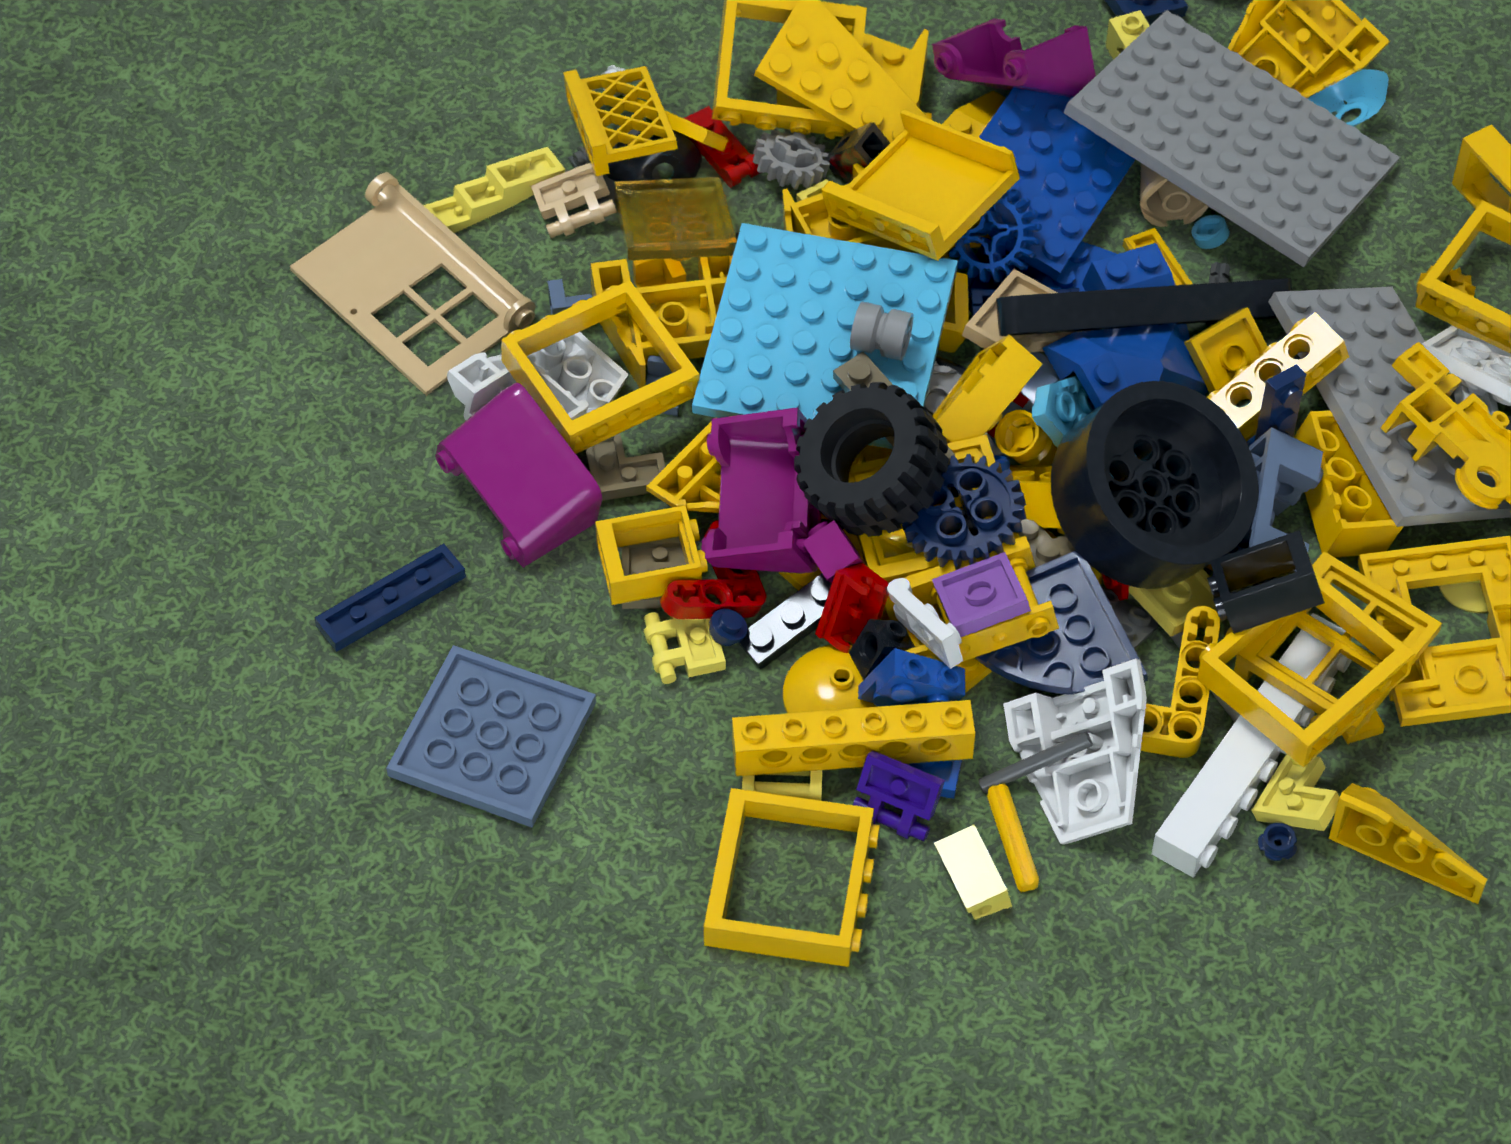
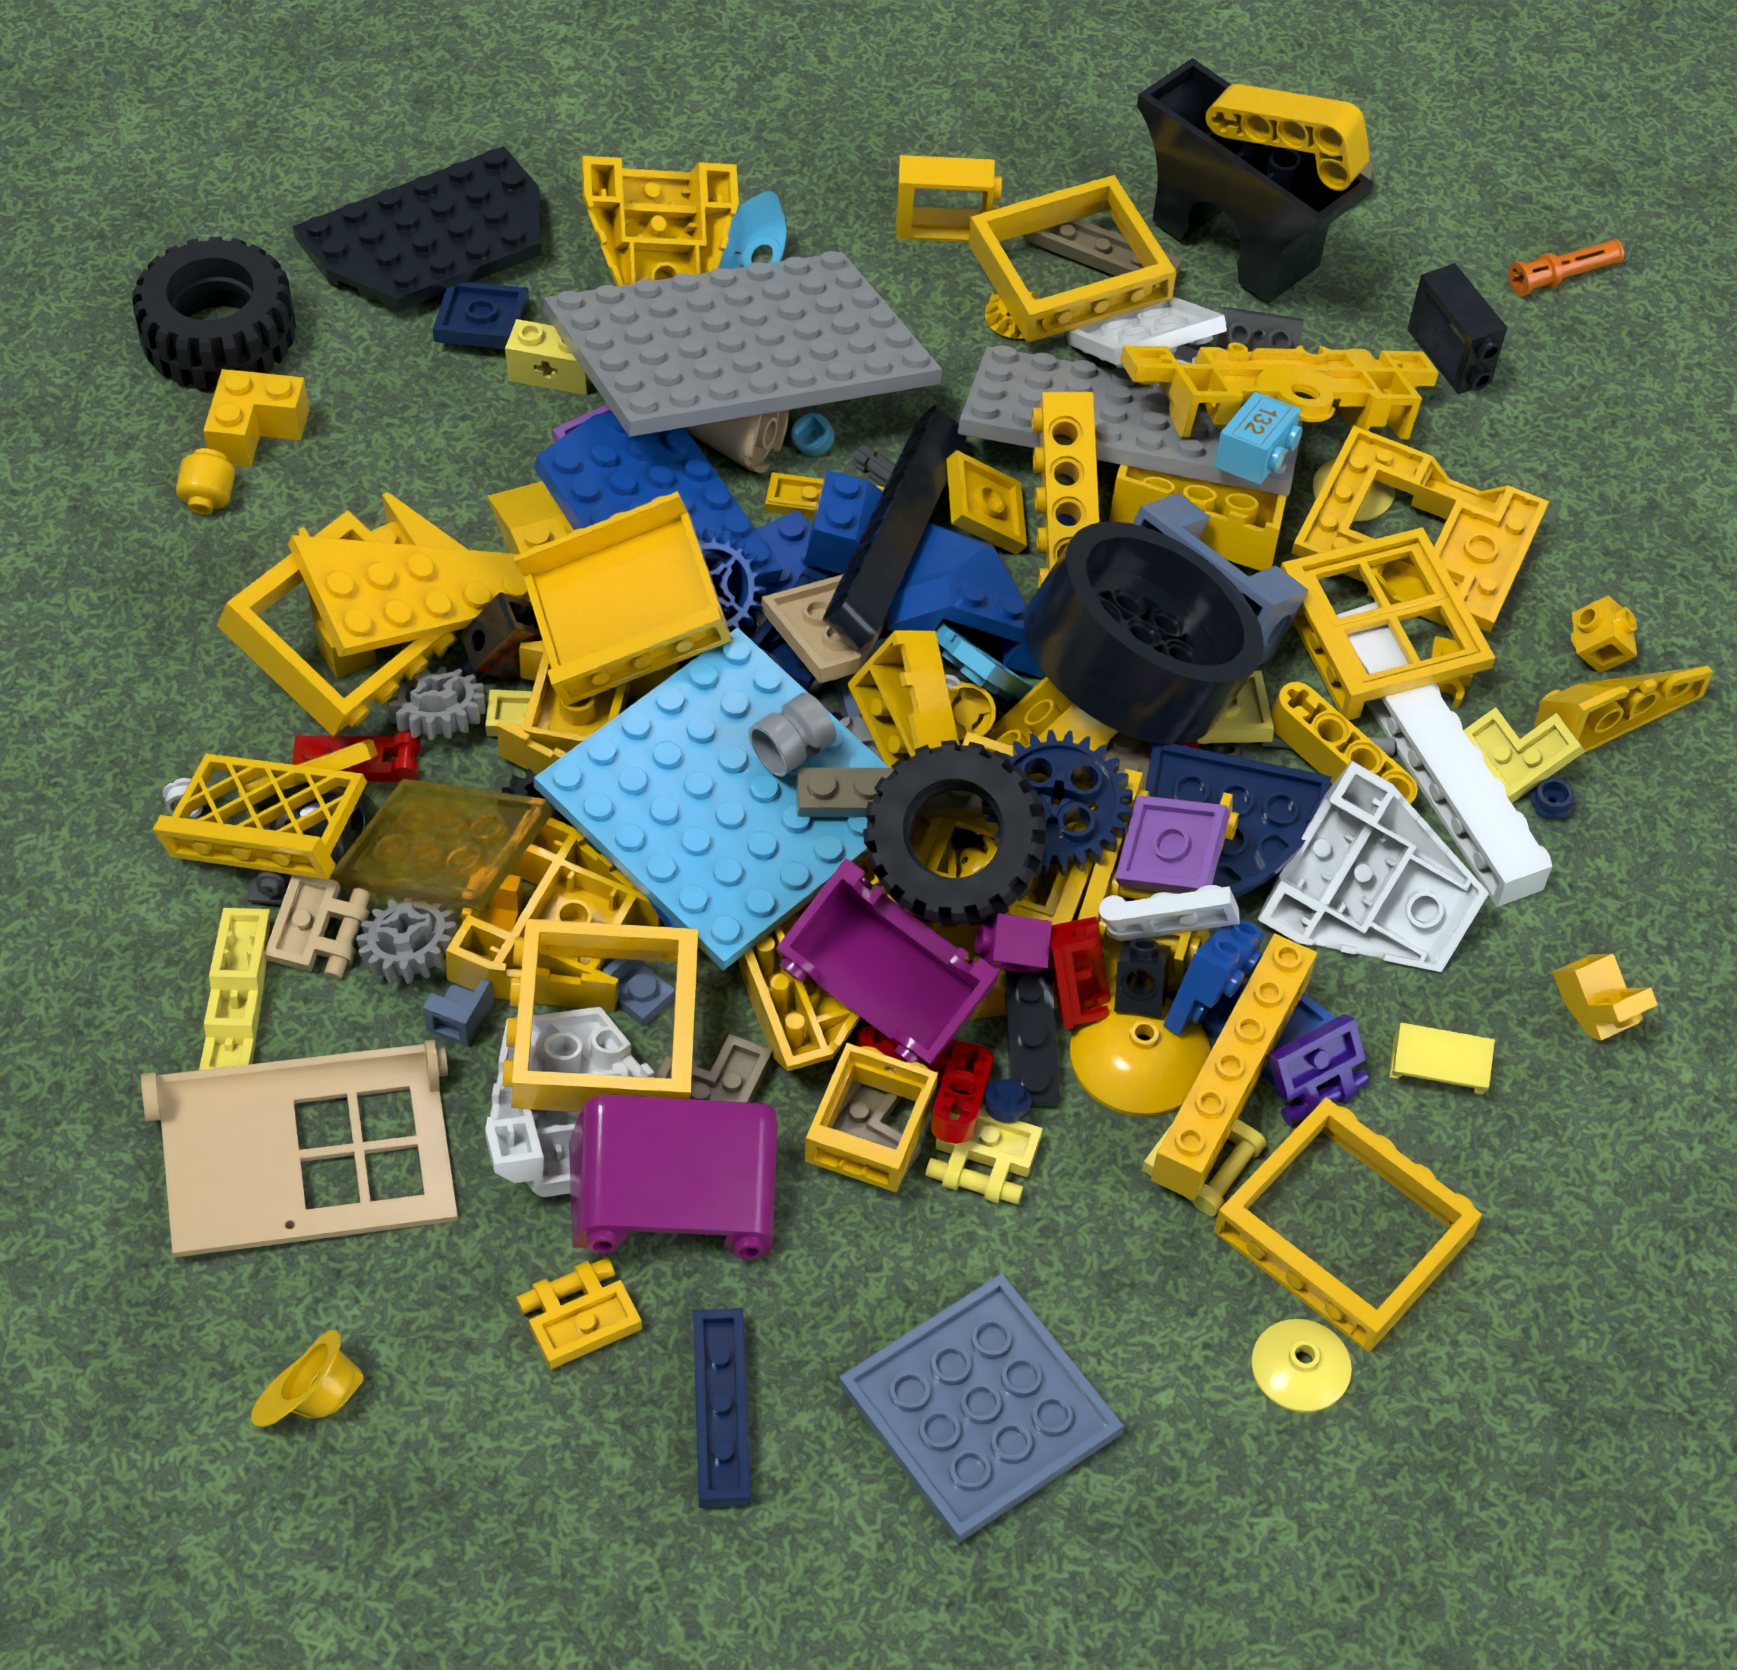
camera: 60 degrees left, 0 degrees up
magenta windscreen [932,19,1096,97] -> none
dark grey bar [978,731,1093,793] -> none
yellow axle [987,784,1039,892] -> none
yellow window [1197,572,1415,767] -> none
black window [1207,530,1325,634] -> none
dark blue plate [1254,364,1306,442] -> none
none -> yellow piece [250,1329,364,1427]
none -> light grey gear [356,894,459,984]
none -> yellow plate [515,1257,642,1370]
none -> medium azure brick [1214,391,1303,485]
none -> light yellow dish [1251,1319,1352,1412]
none -> yellow brick [1552,953,1658,1041]
none -> yellow brick [1571,595,1637,672]

